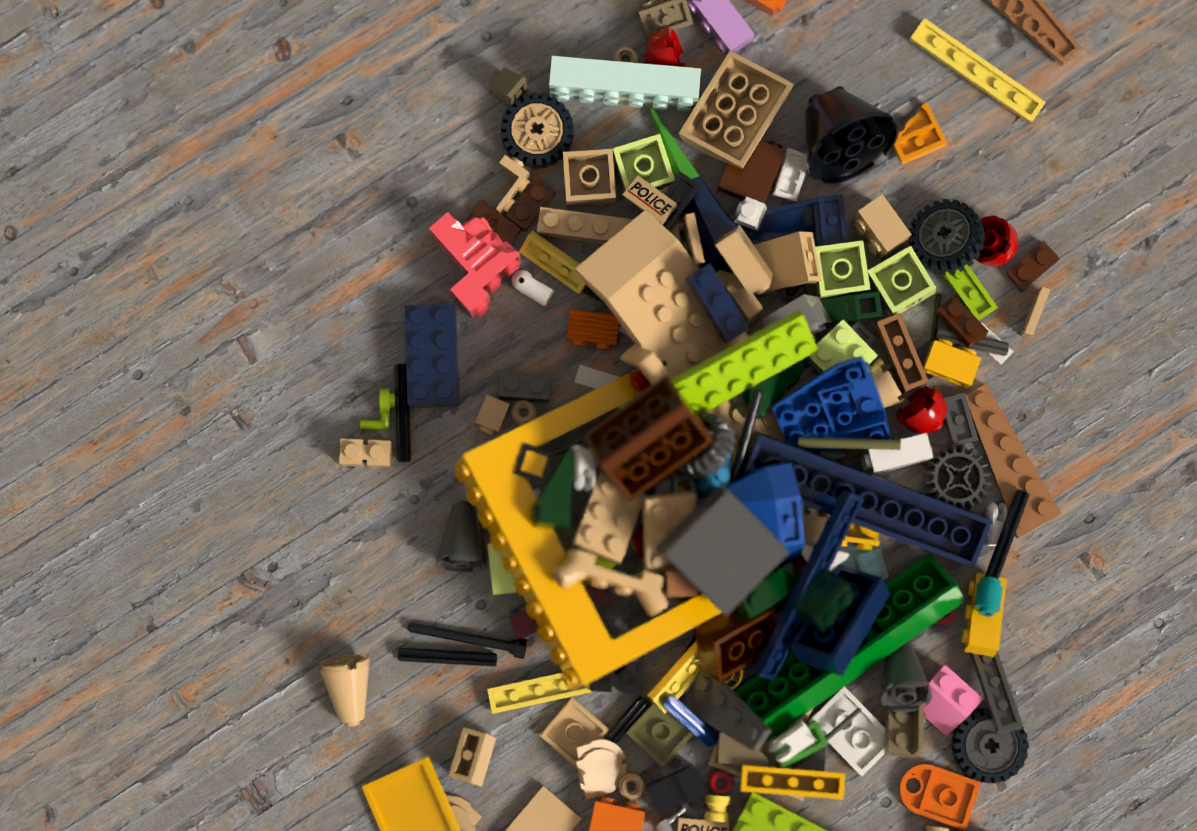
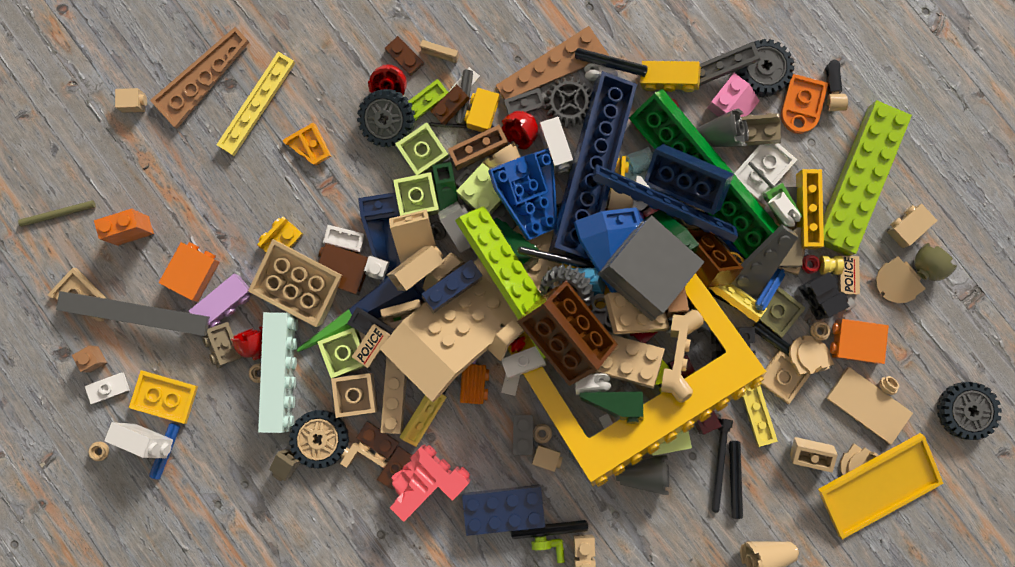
camera: 90 degrees left, 0 degrees up
white piece [512,270,555,307] -> none
piece [514,438,586,484] -> none
clear green brick [793,569,855,633] -> none
olive bar [798,437,901,450] -> none
black cone [805,86,899,184] -> none
tan brick [853,194,912,260] -> none
teal brick [974,577,1003,617] -> none
none -> yellow bracket [257,217,304,252]
none -> white plate [501,347,546,379]

